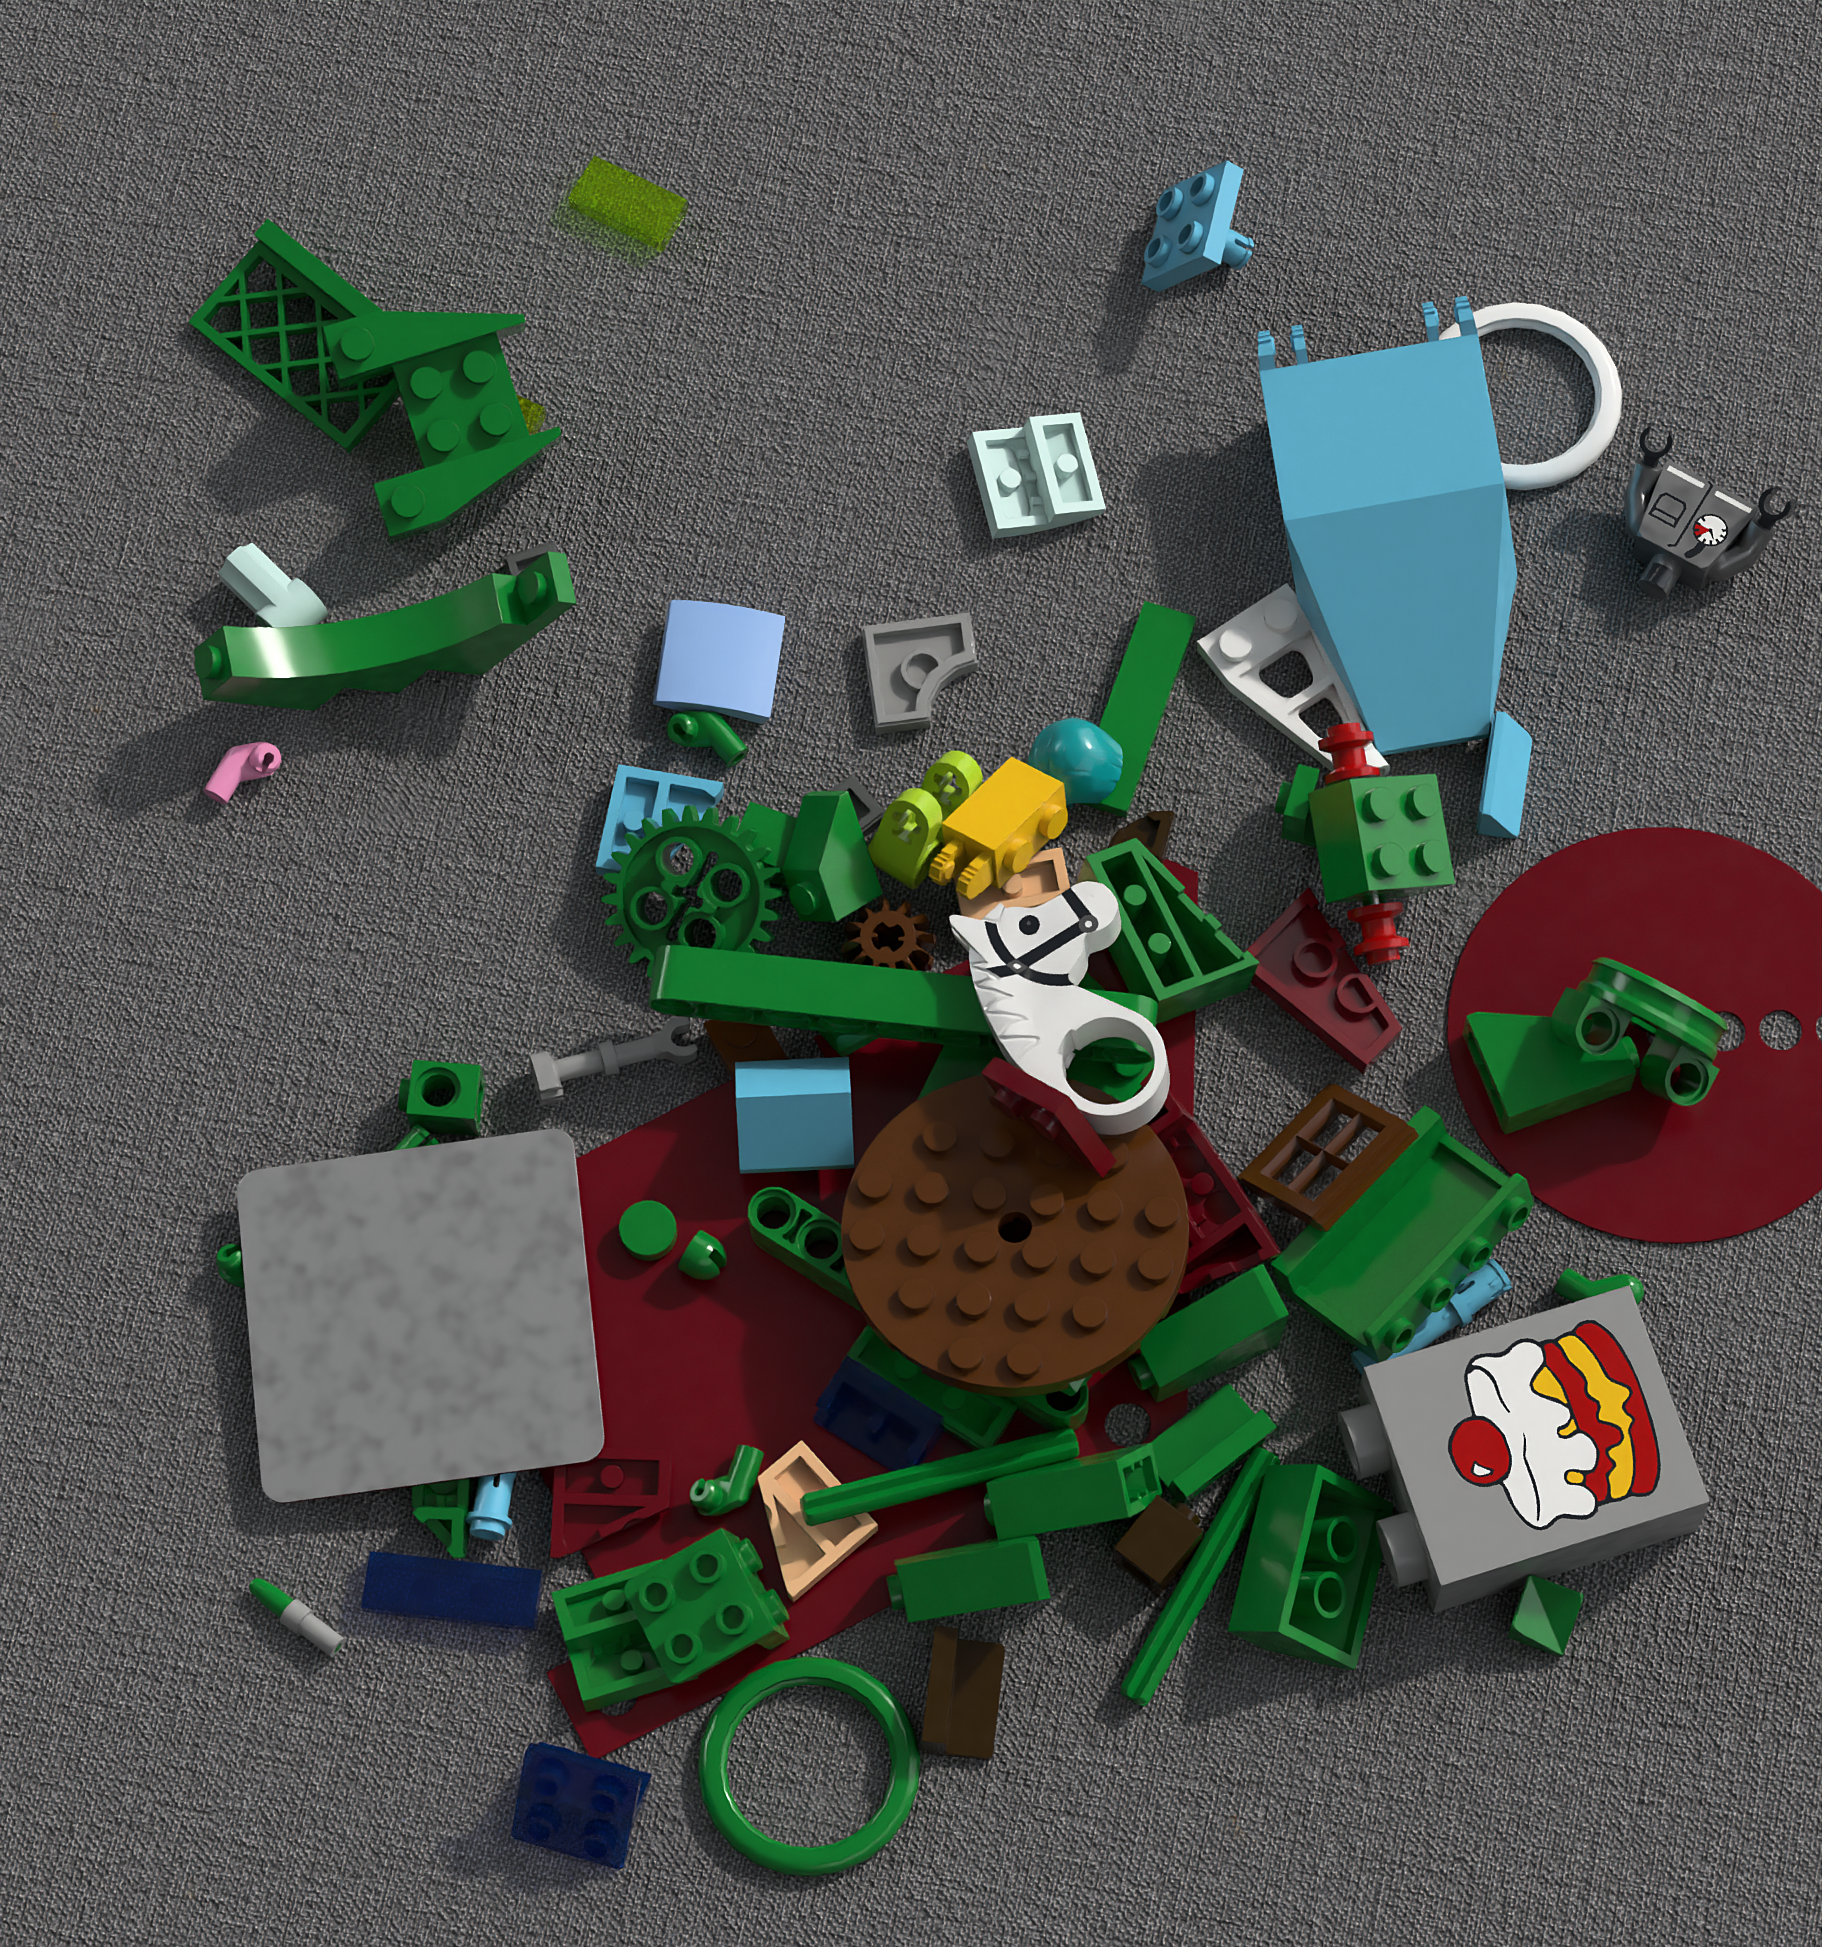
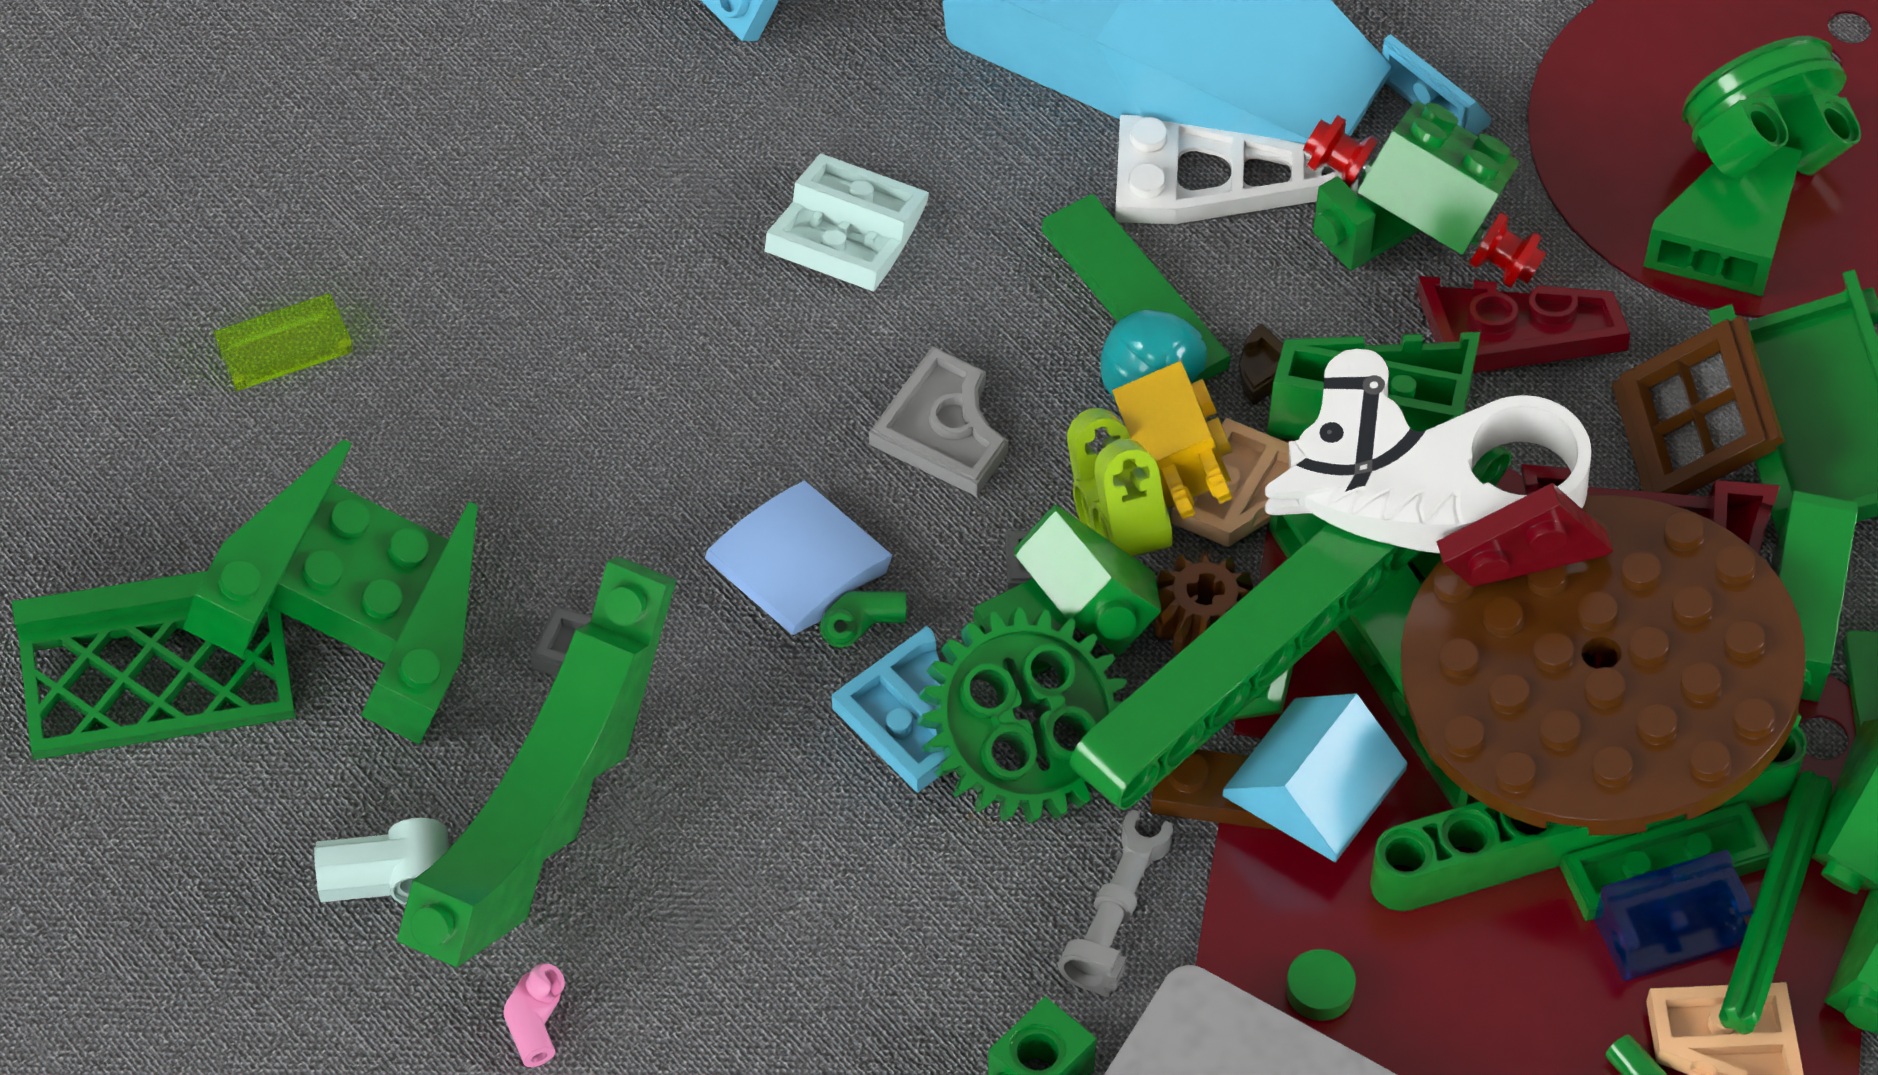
camera: 55 degrees left, 15 degrees down
green hinge [678,1230,727,1281] -> none

